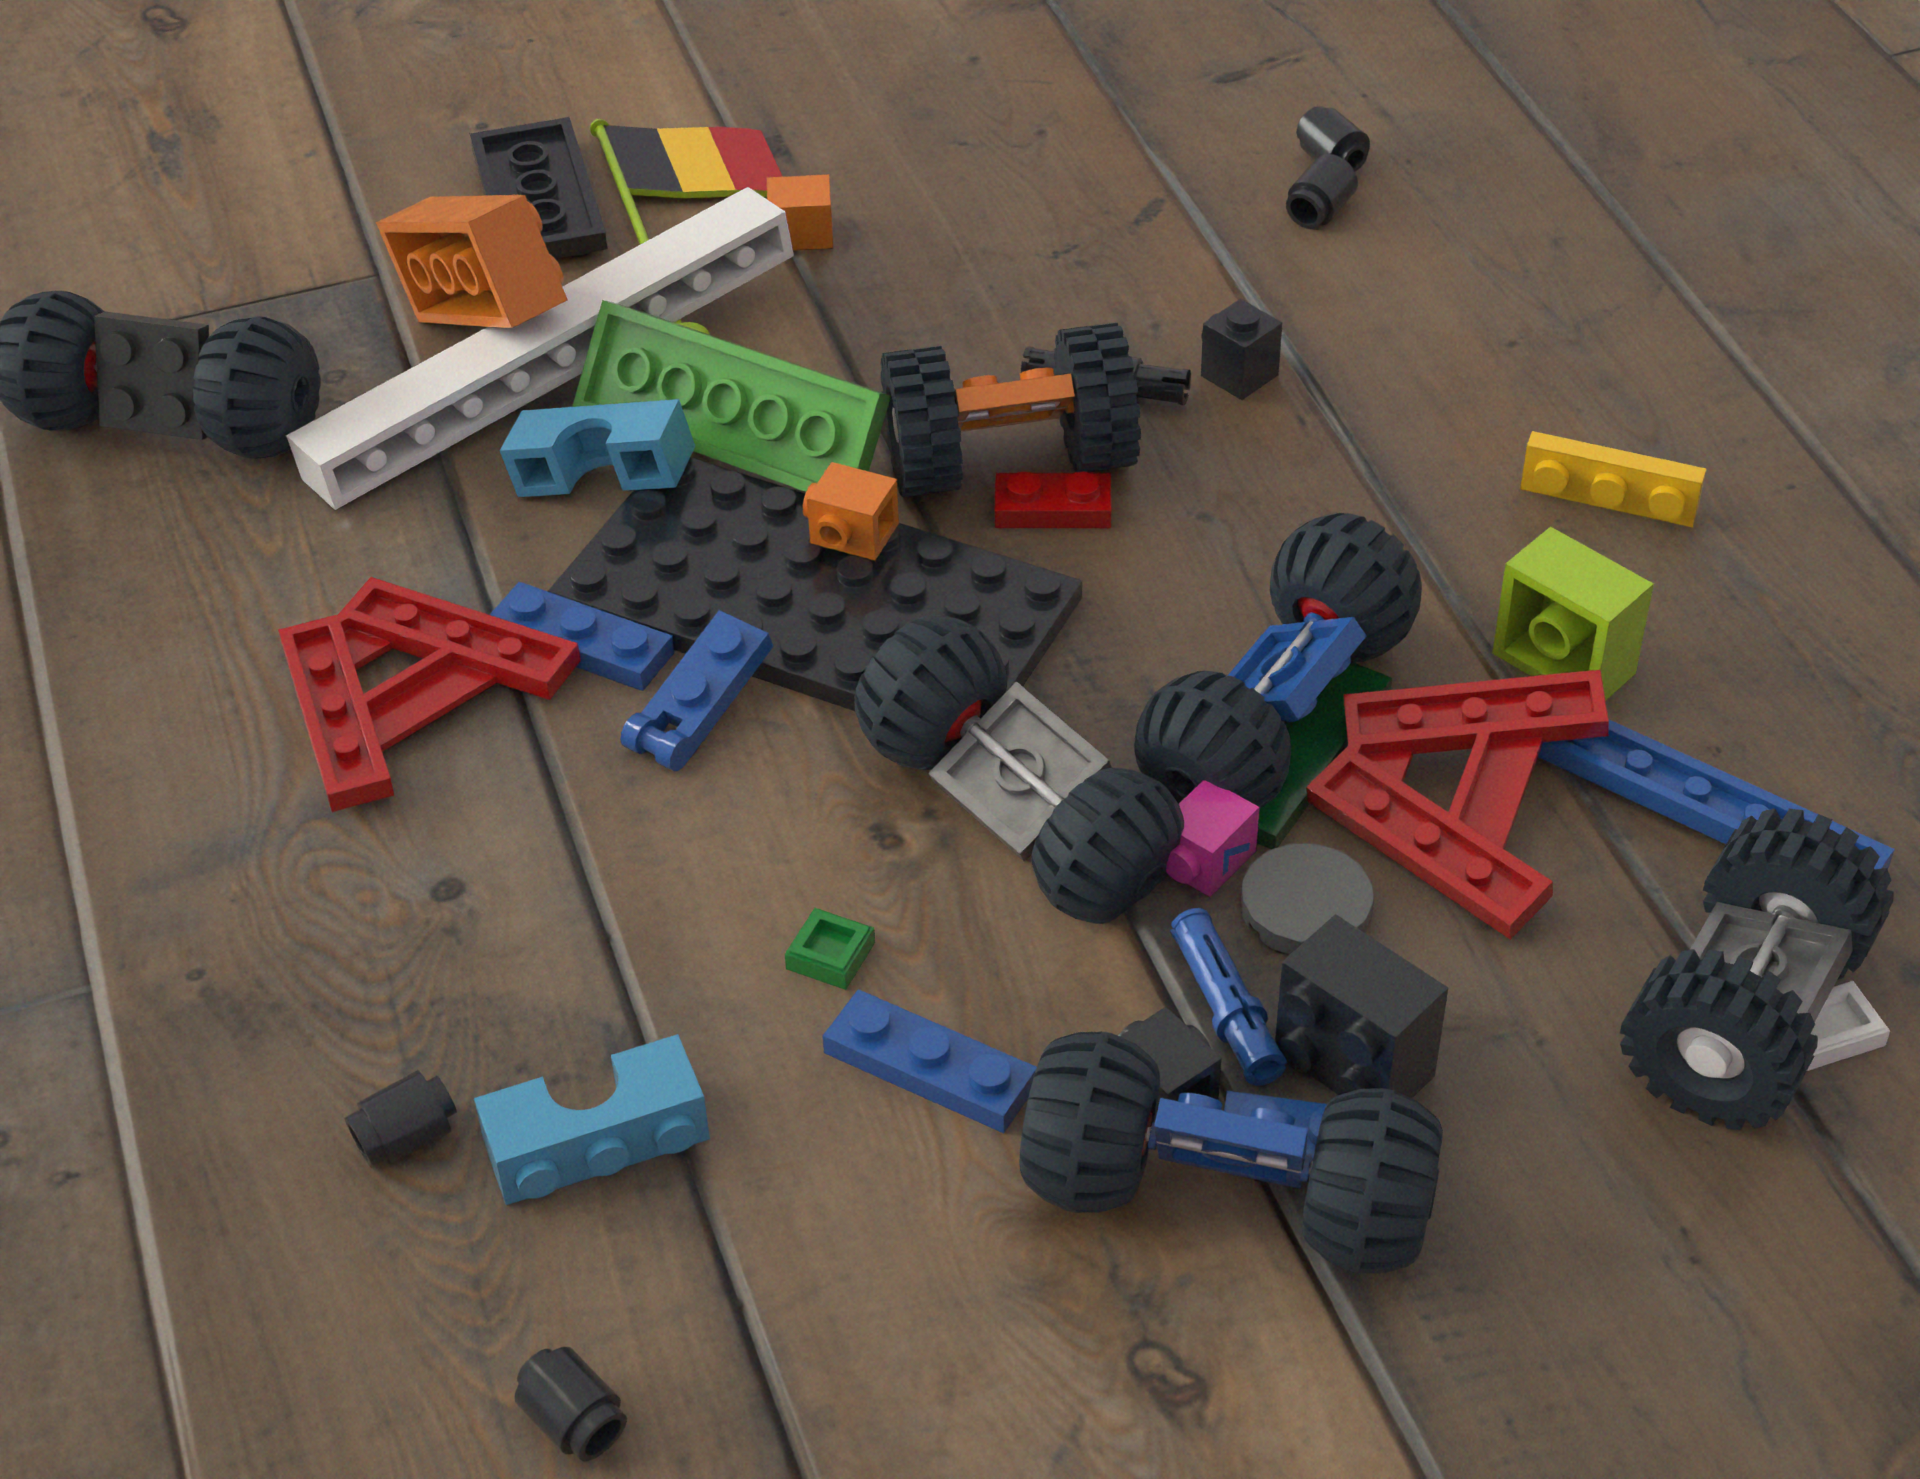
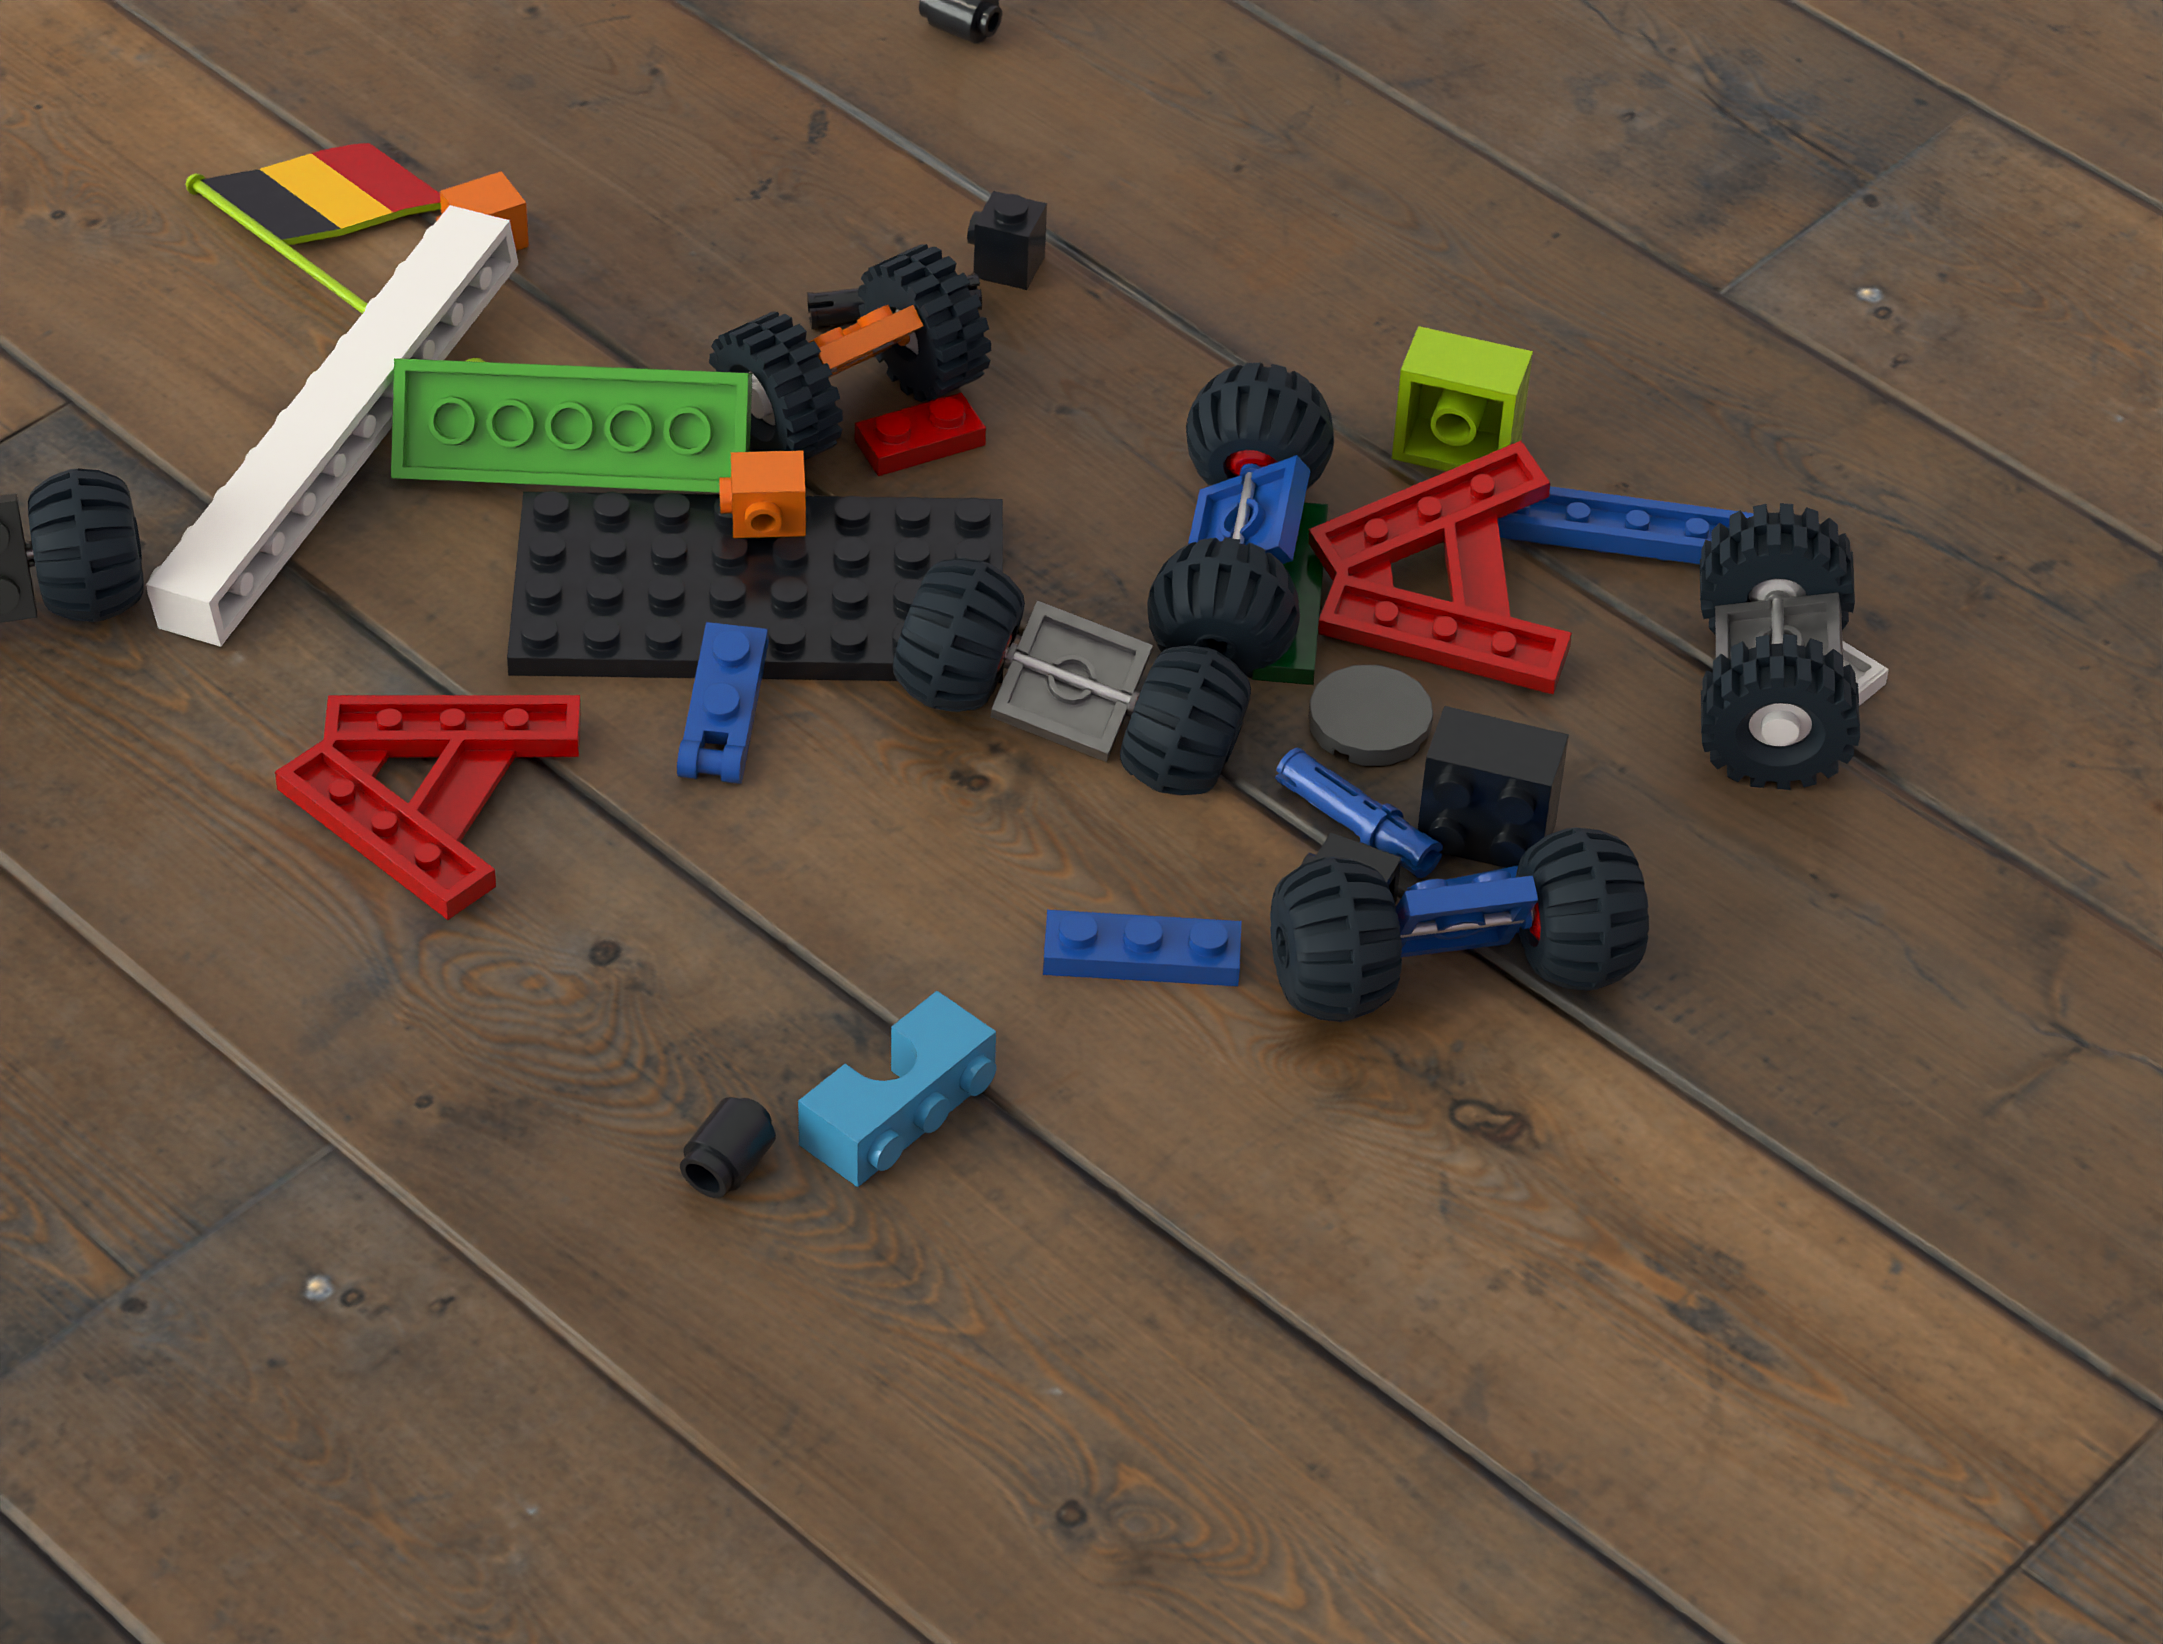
camera: 30 degrees left, 0 degrees up
orange brick [376,195,568,328] -> none
black plate [470,117,608,258] -> none
blue plate [489,582,674,691] -> none
dark azure arch [500,399,695,497] -> none
black brick [514,1347,627,1461] -> none
green tile [785,908,875,990] -> none
dark pink brick [1166,780,1259,897] -> none
black brick [1286,154,1358,229] -> none
yellow plate [1520,431,1706,527] -> none

